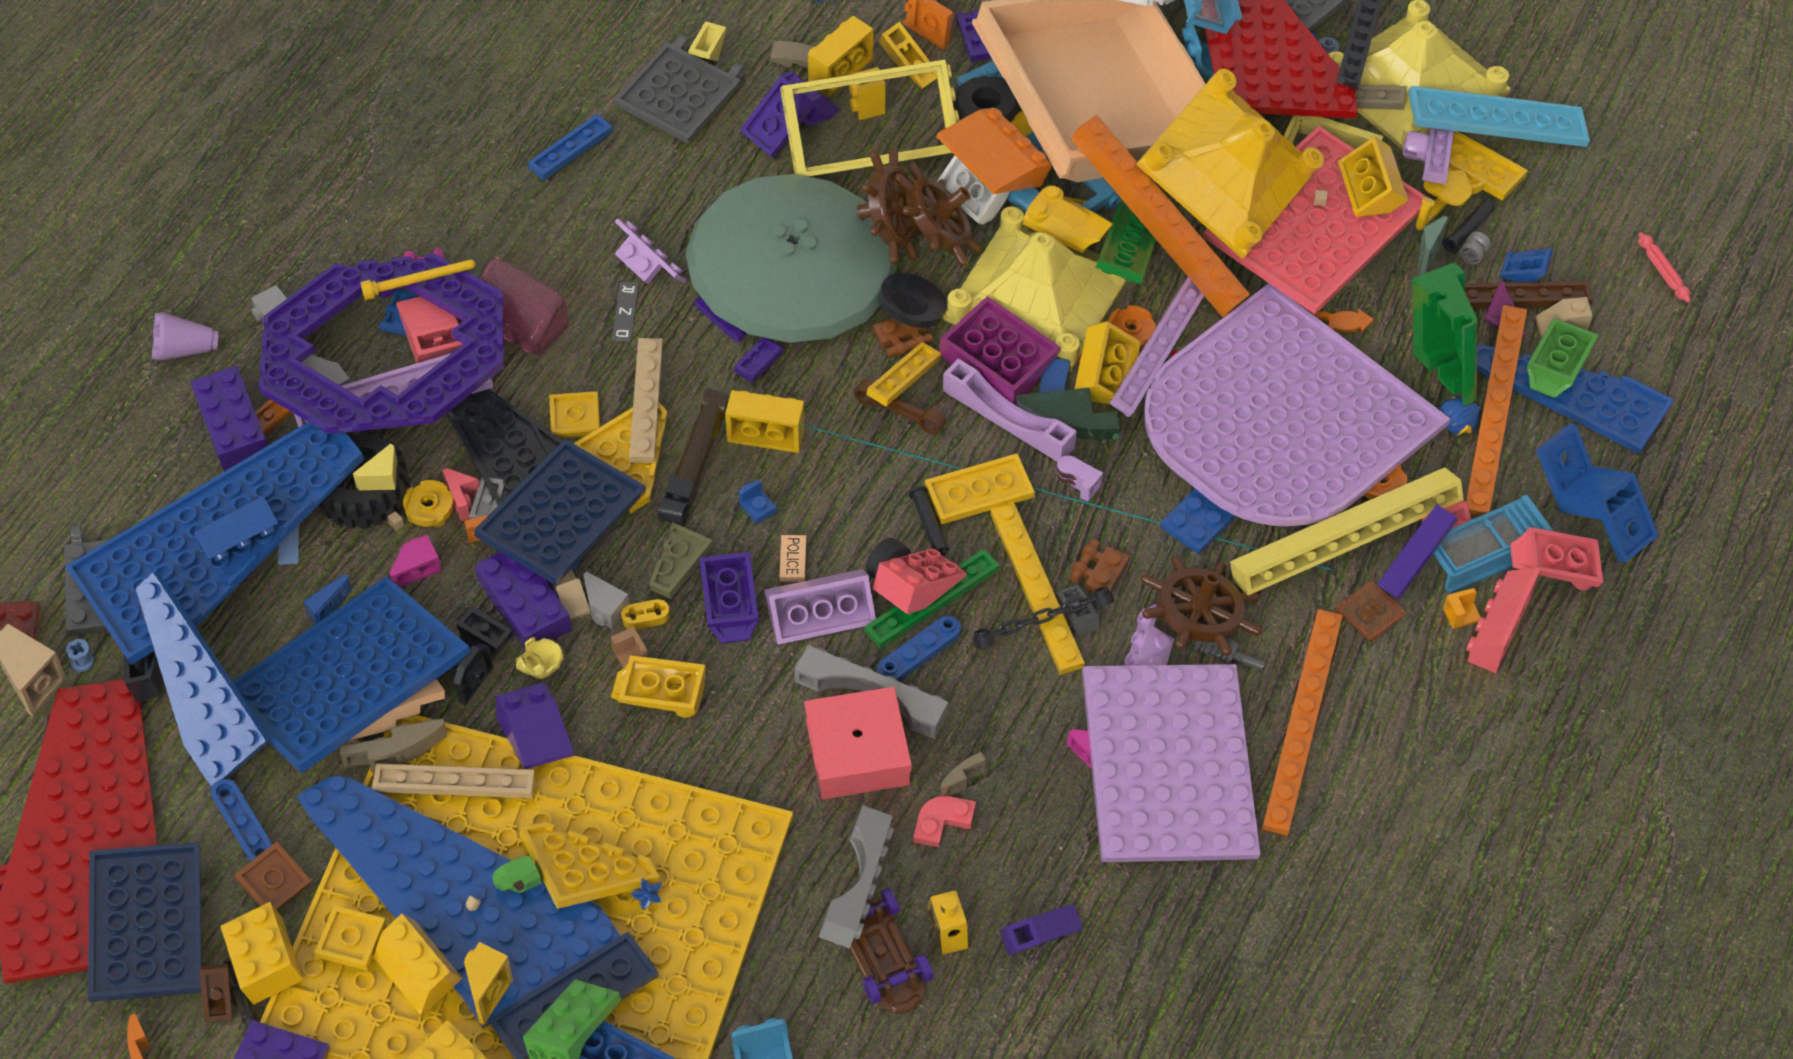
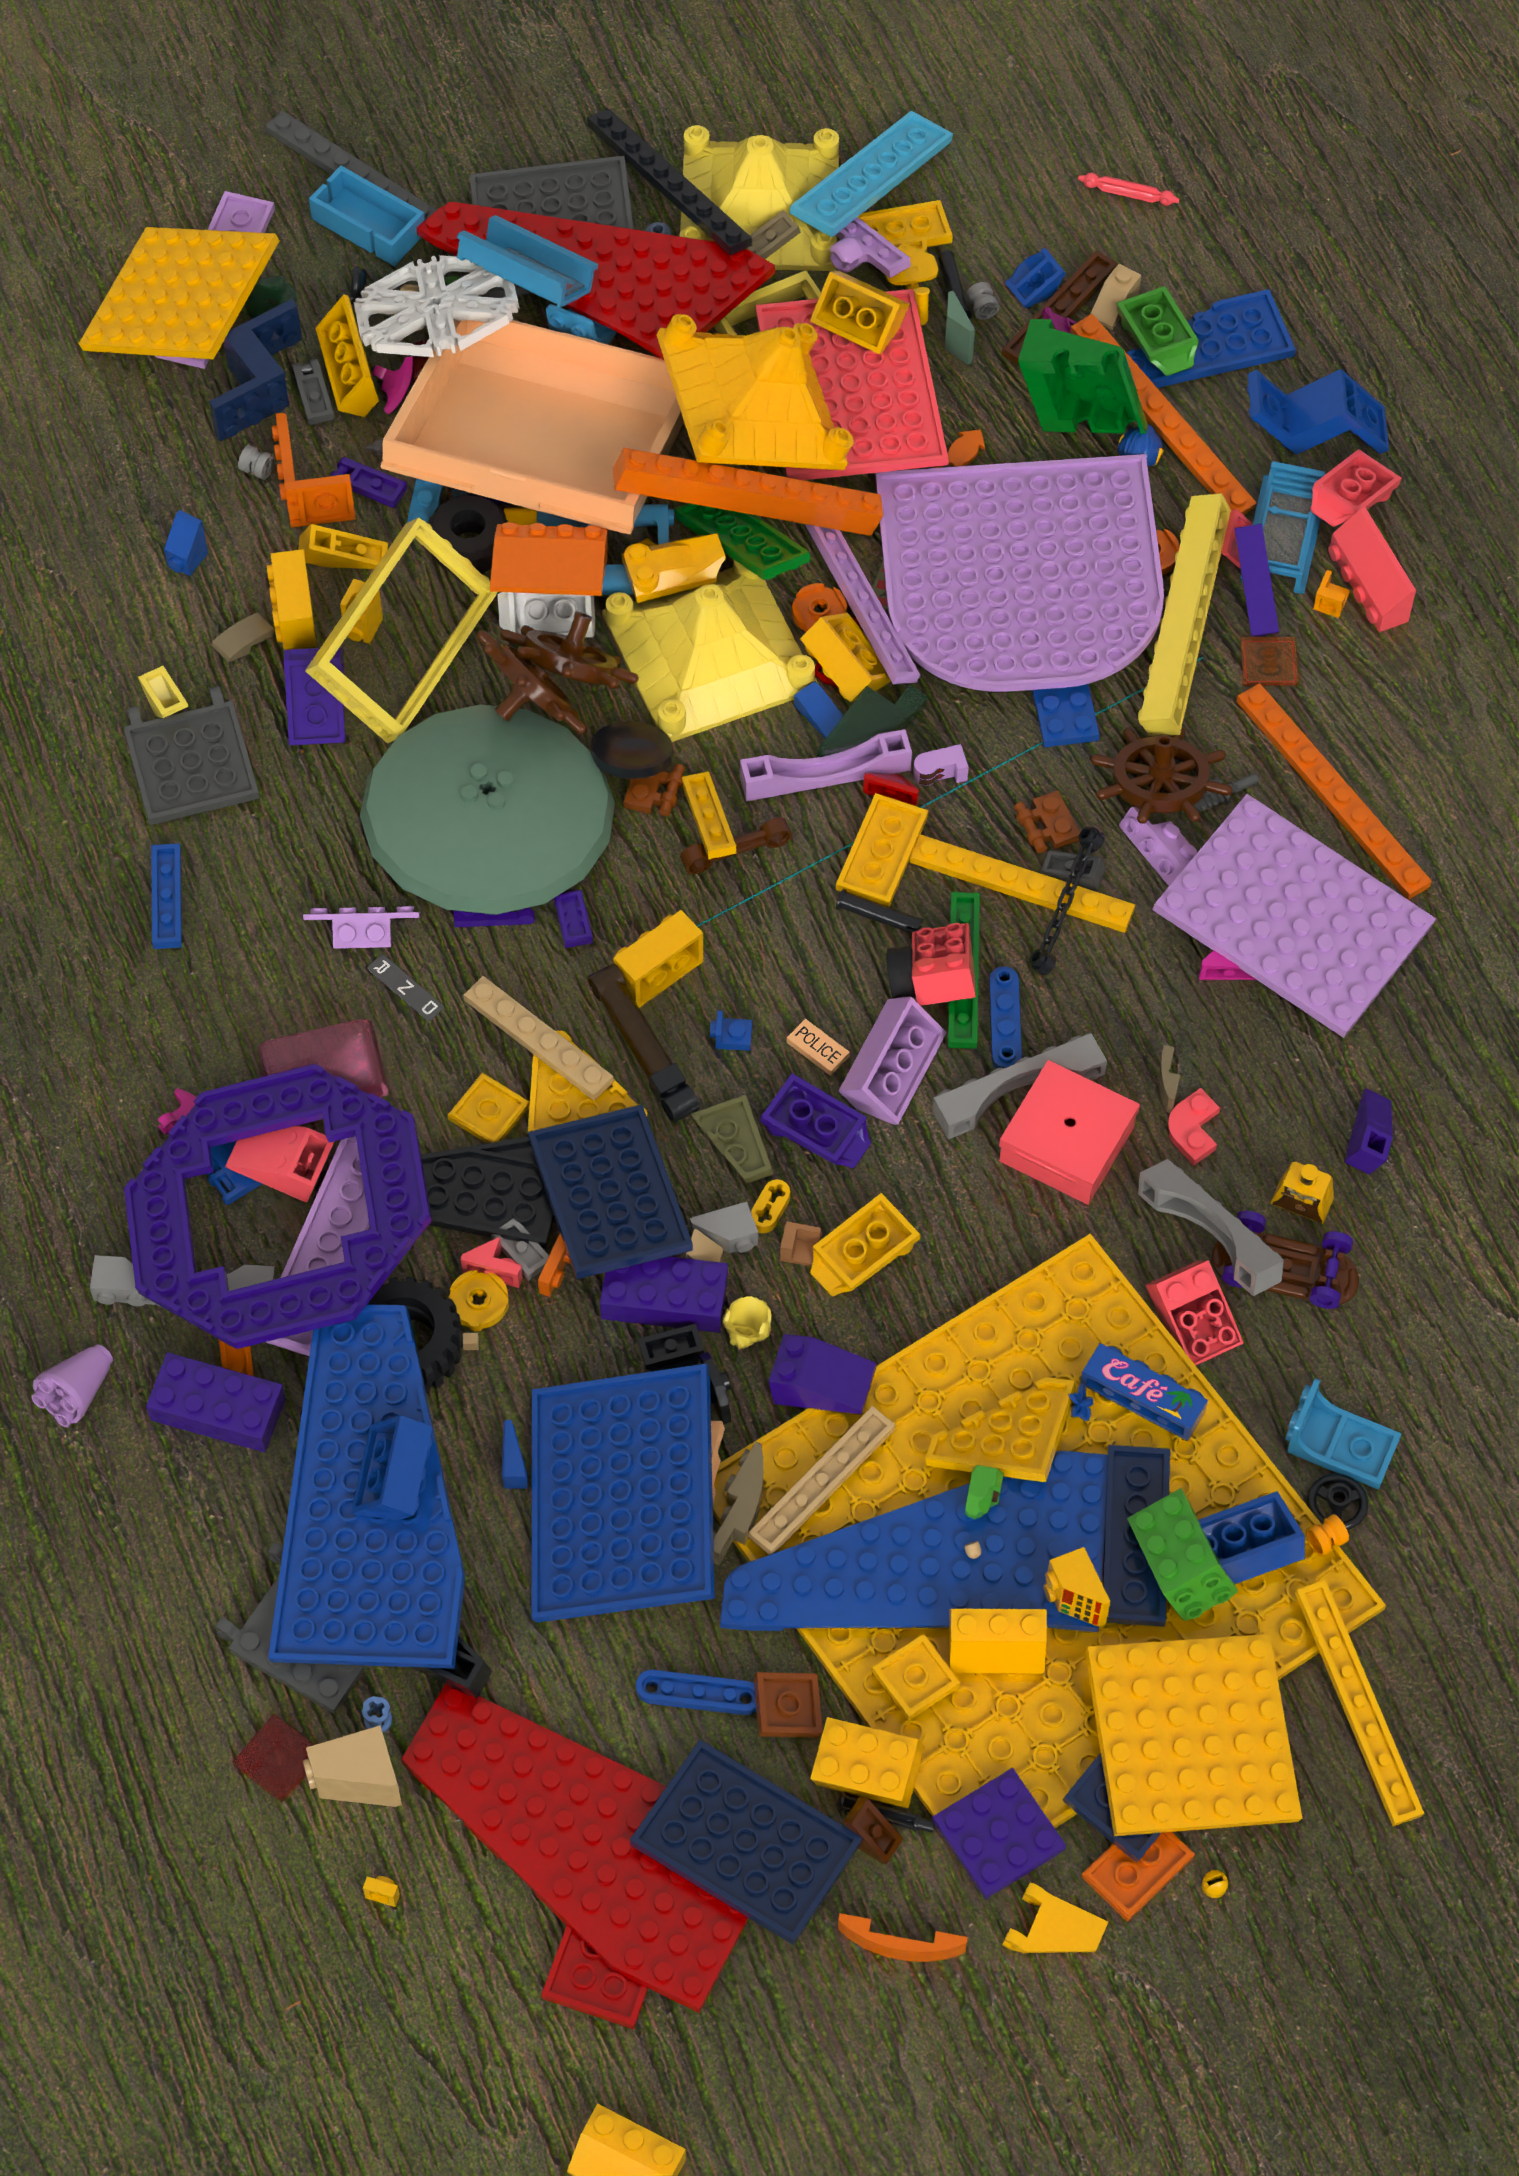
camera: 50 degrees left, 5 degrees up
wing [136,572,271,787] -> none
light yellow slope [353,444,397,491] -> none
yellow piece [360,260,476,301] -> none
dark pink slope [389,535,441,587] -> none
magenta slope [940,296,1061,405] -> none
tan piece [1314,190,1328,206] -> none
none -> red slope [863,773,919,806]
none -> blue brick [1080,1343,1208,1441]
none -> coral slope [1145,1260,1244,1365]

